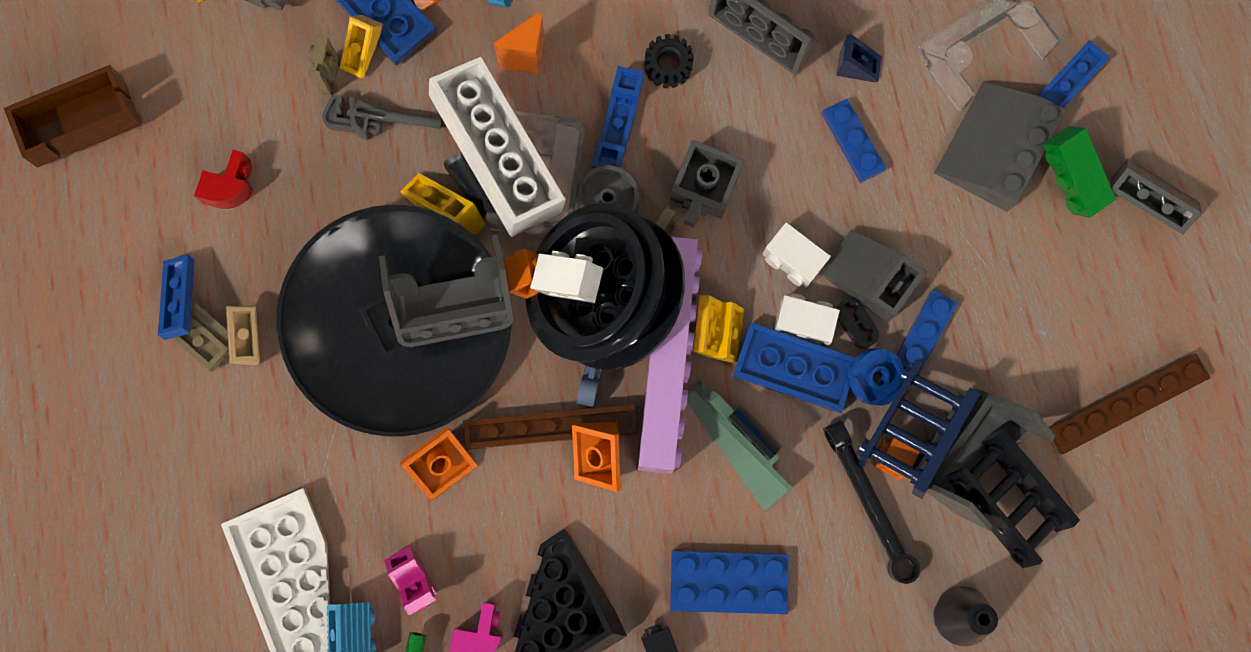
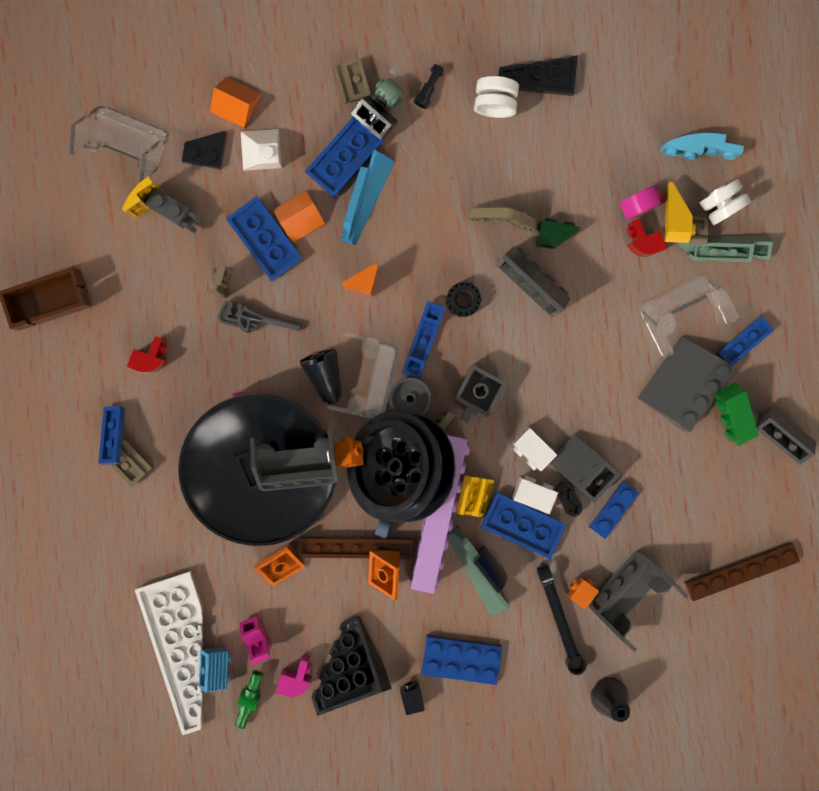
camera: 10 degrees right, 10 degrees up
tan slope [226,306,260,365] -> none
yellow slope [339,15,383,78] -> none
yellow slope [400,173,486,236] -> none
white brick [429,57,566,237] -> none
white brick [531,251,603,303] -> none
blue plate [822,99,886,183] -> none
dark blue slope [836,34,882,82] -> none
blue plate [847,348,904,406] -> none
dark blue fence [857,360,980,499] -> none
black fence [947,429,1080,569] -> none

